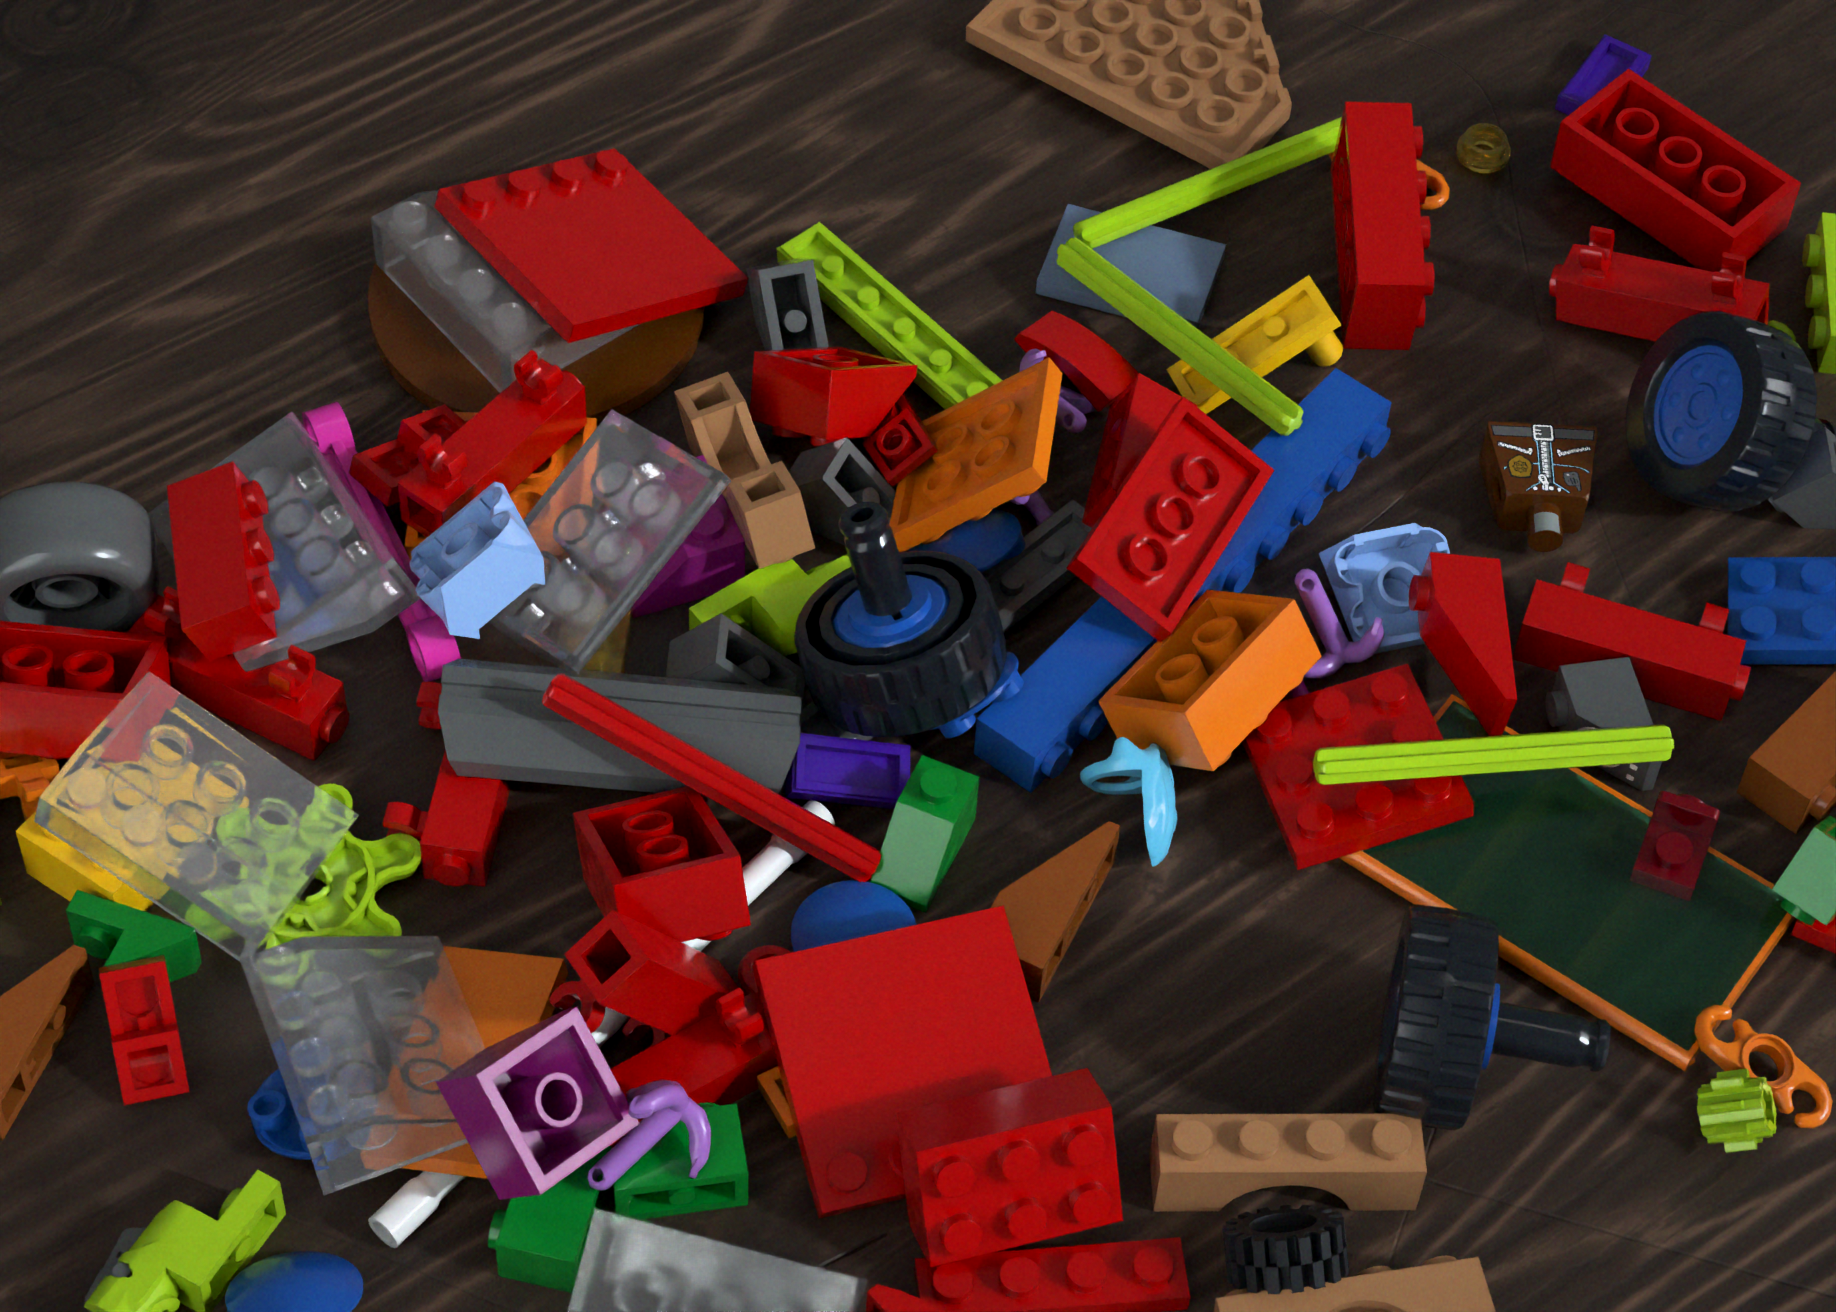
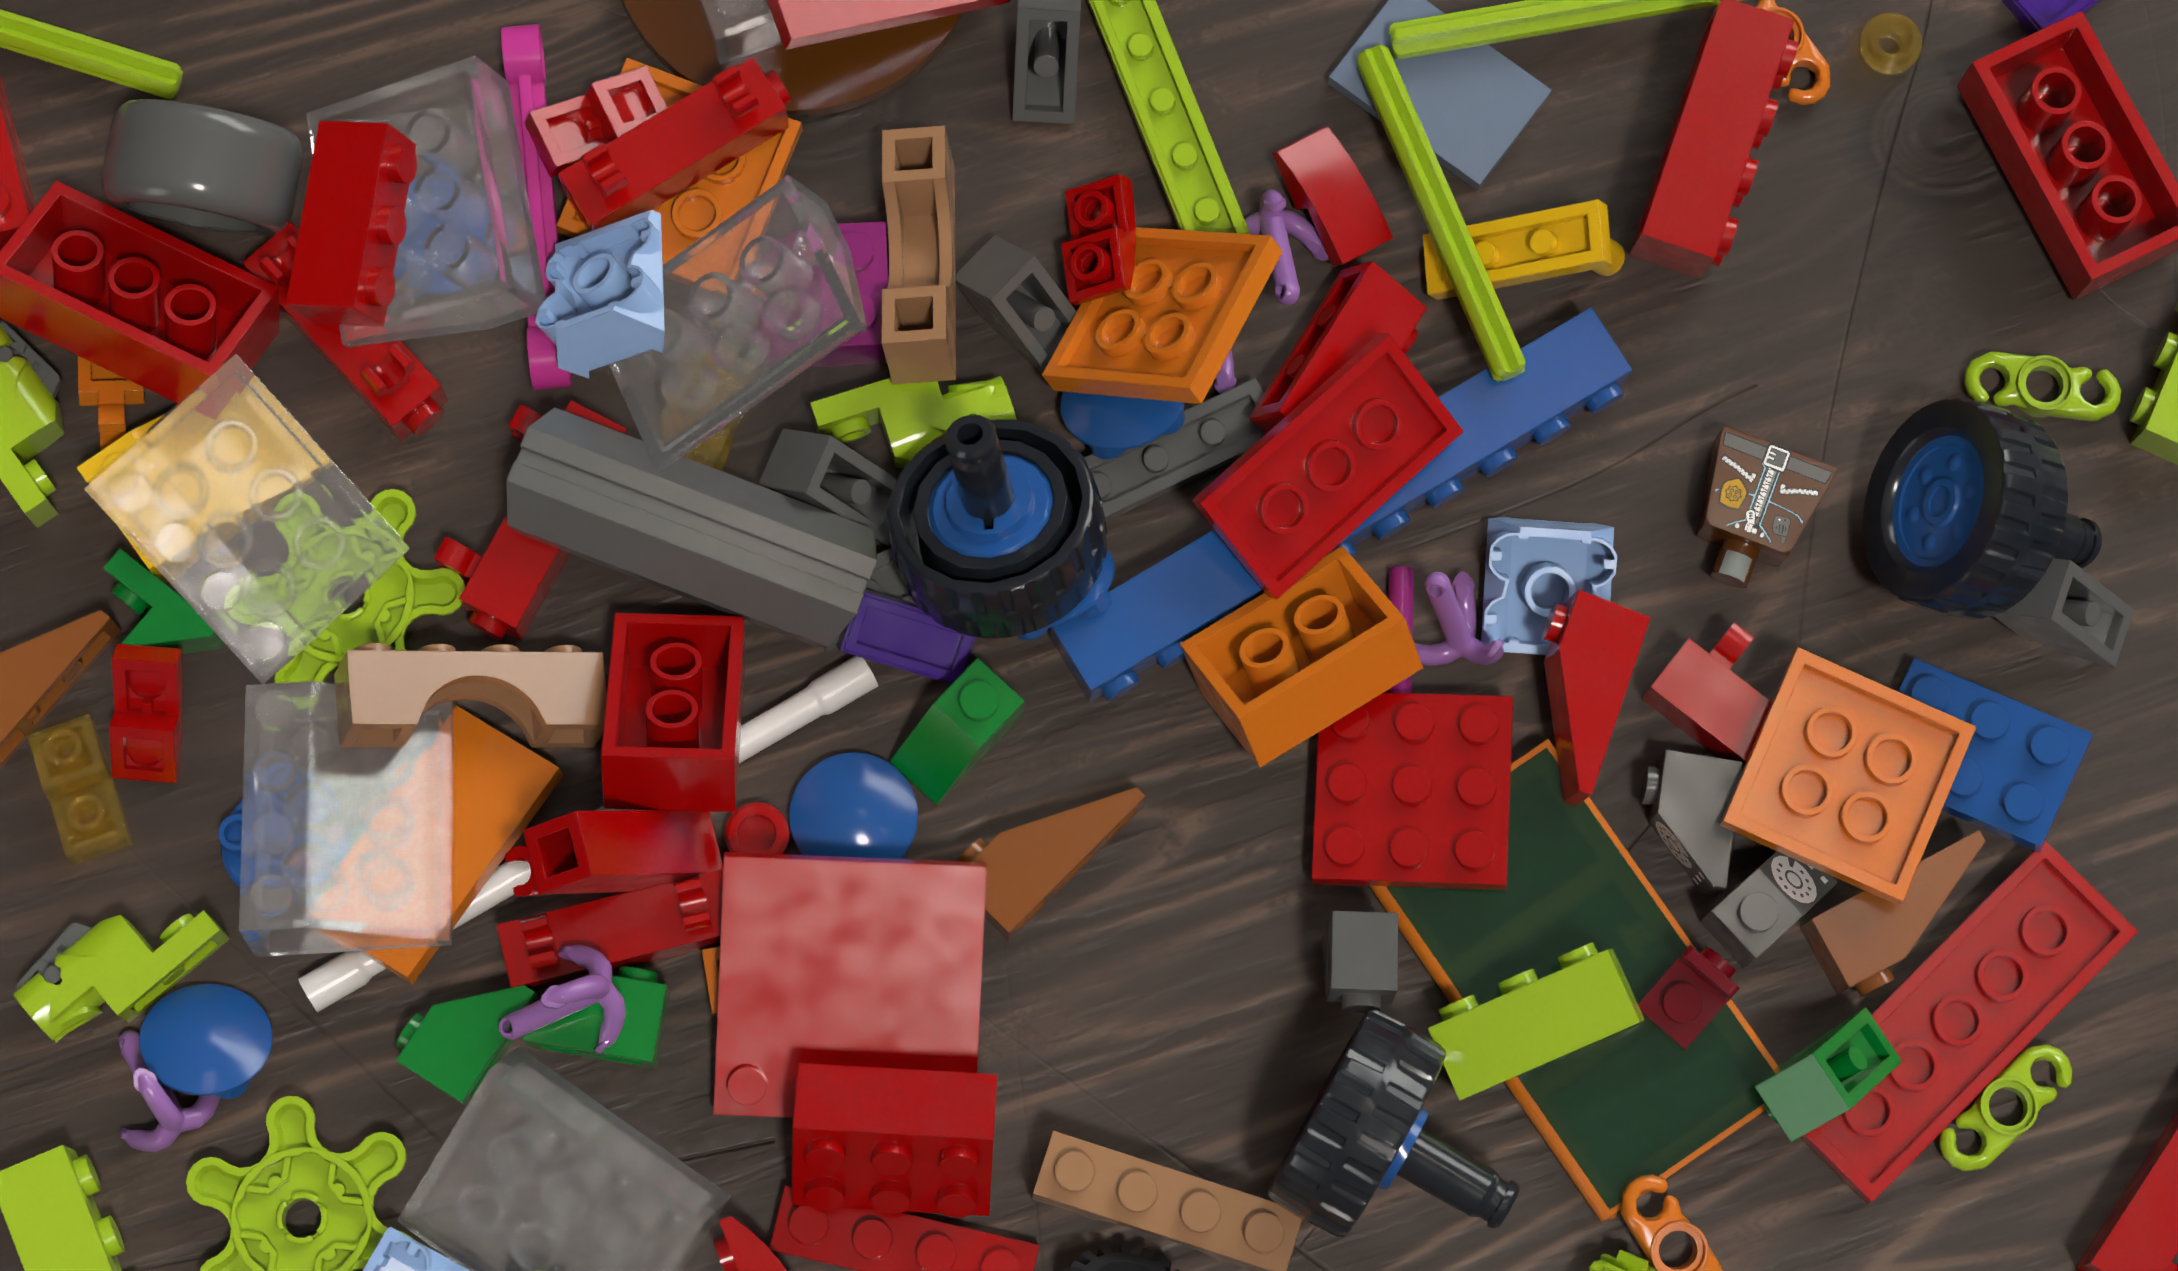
camera: 15 degrees right, 25 degrees up
magenta slope [436,1006,639,1200] -> none
red axle [542,673,881,882] -> none
red slope [750,347,917,446] -> none
medium azure piece [1080,737,1177,867] -> none
lime axle [1313,724,1674,785] -> none
red brick [1549,226,1770,342] -> none
none -> clear yellow slope [27,714,134,866]
none -> arch [334,643,607,748]
none -> dark grey slope [1322,911,1398,1013]
none -> lime brick [1428,942,1645,1101]
none -> dark grey slope [1700,851,1838,969]
none -> orange plate [1719,647,1976,905]

